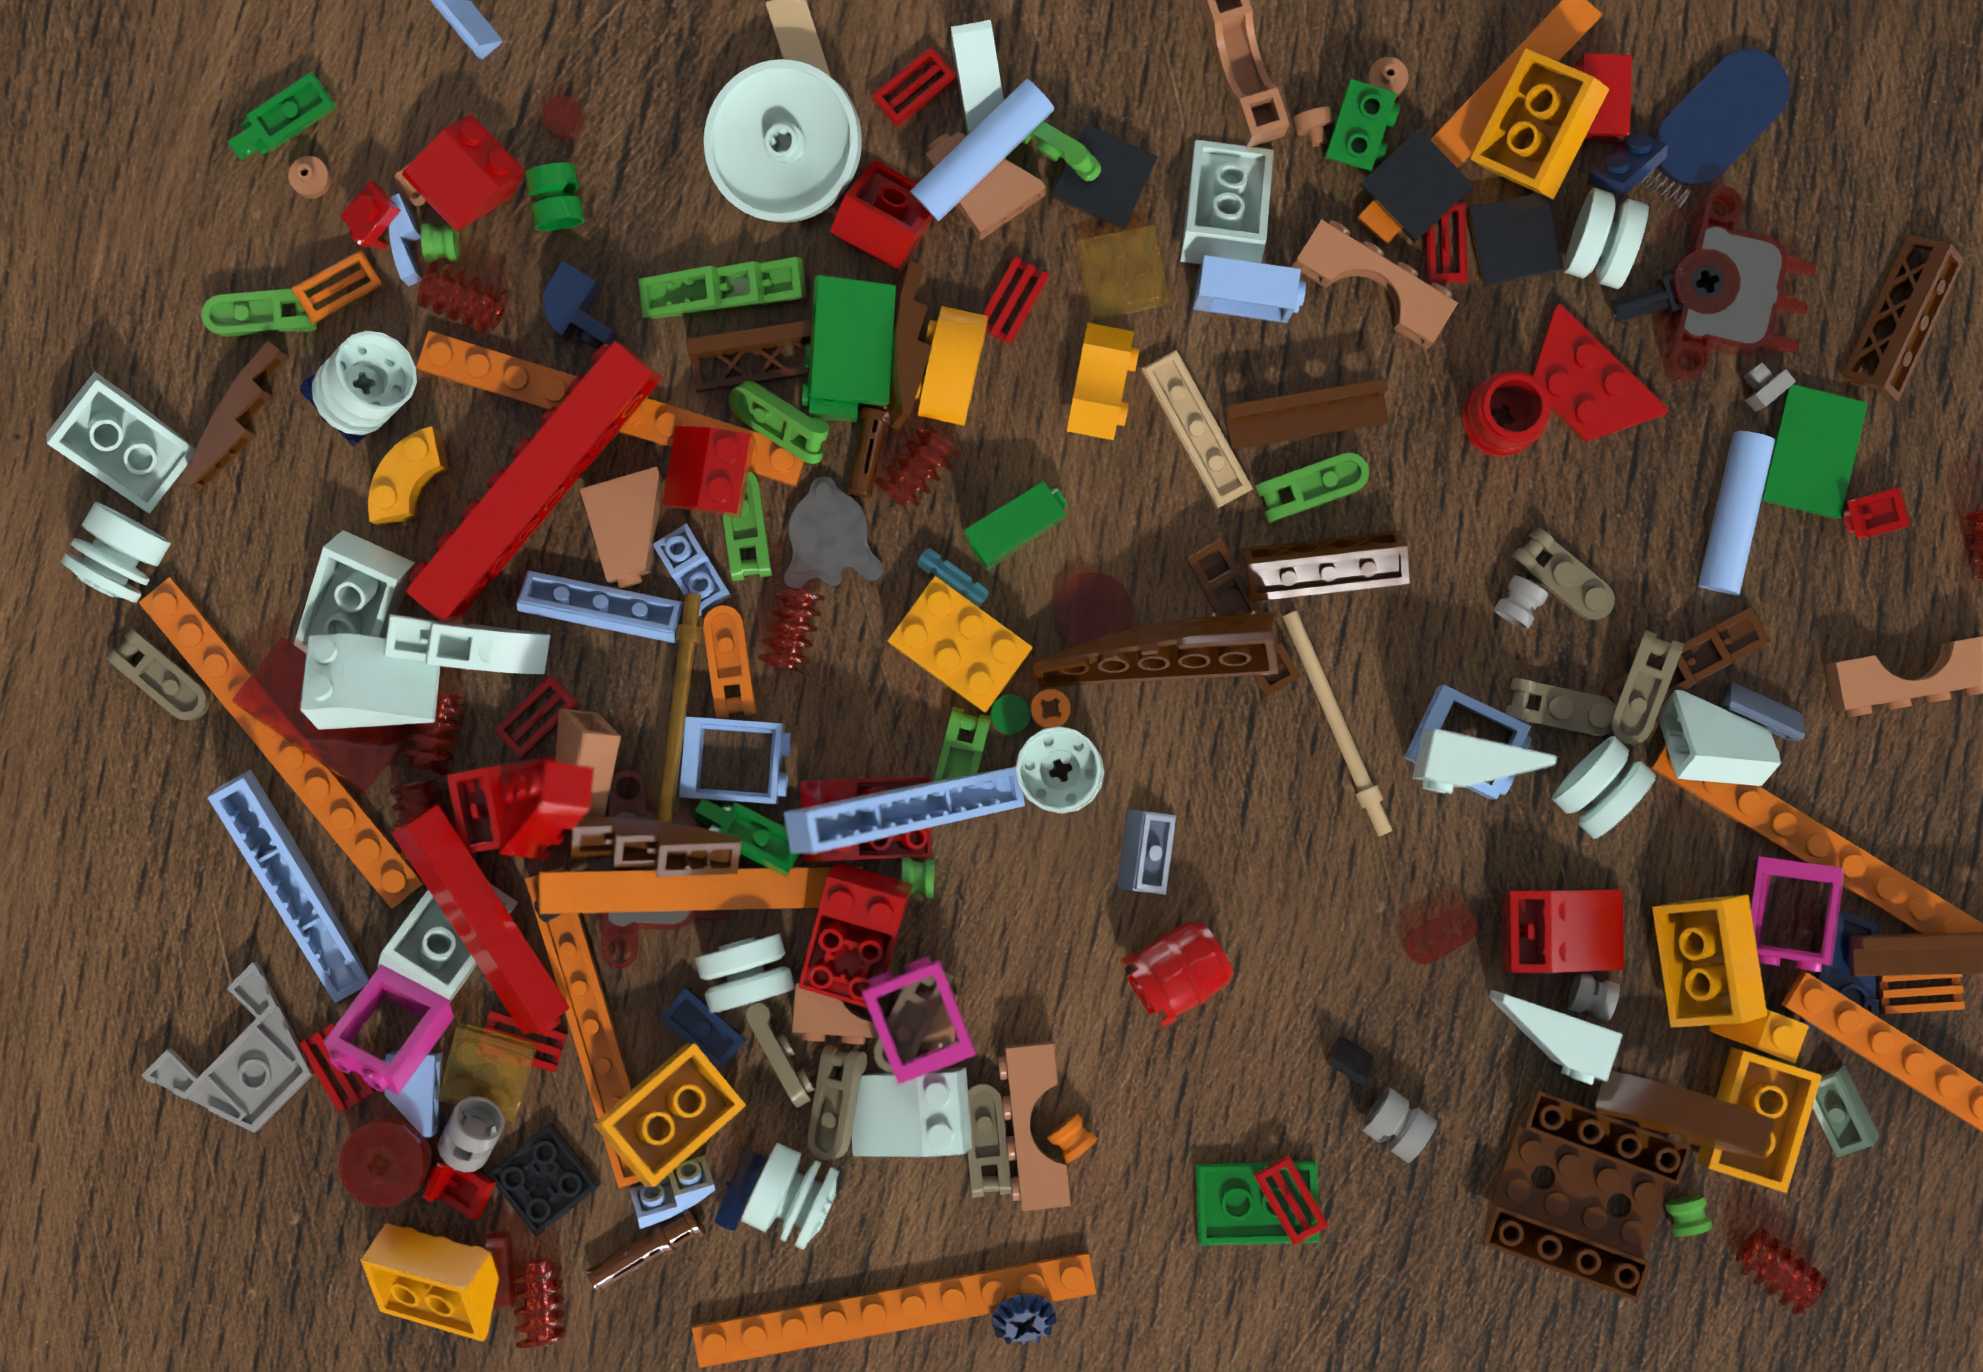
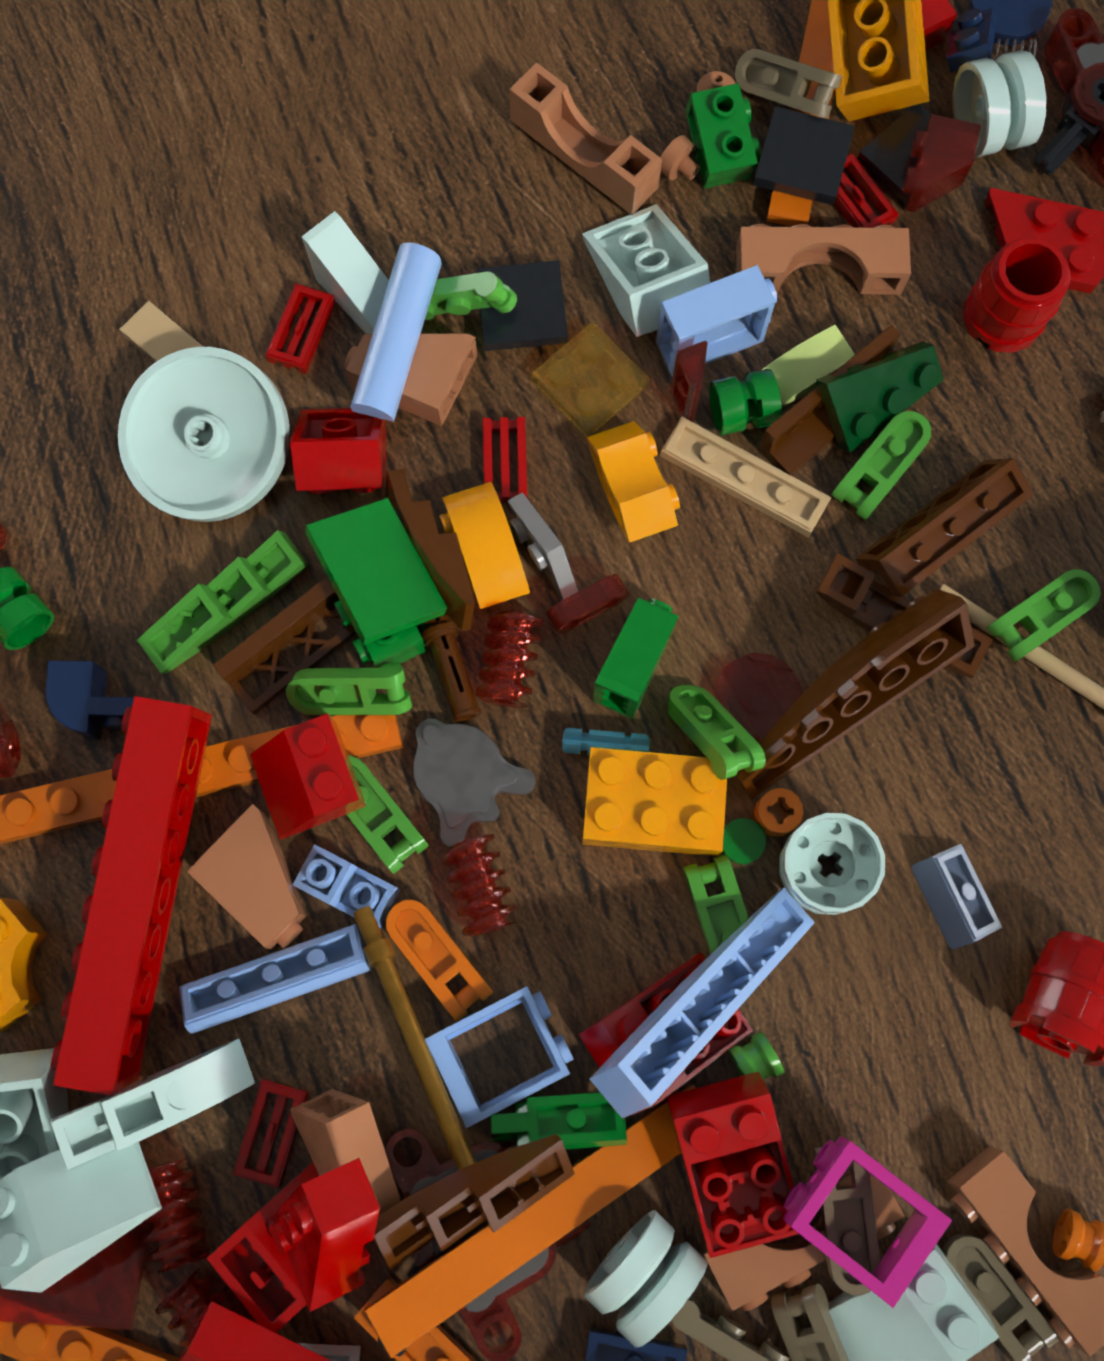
camera: 30 degrees left, 10 degrees down
none -> light grey wing [508,492,581,607]
none -> clear red beam [546,574,629,634]
none -> bright green plate [667,685,766,780]
none -> clear red slope [670,341,708,422]
none -> green wheel [709,369,782,436]
none -> dark tan plate [735,49,843,119]
none -> yellowish green slope [762,325,855,408]
none -> dark green wing [816,341,944,453]
none -> clear red slope [903,114,981,212]
none -> bright green plate [987,569,1101,663]

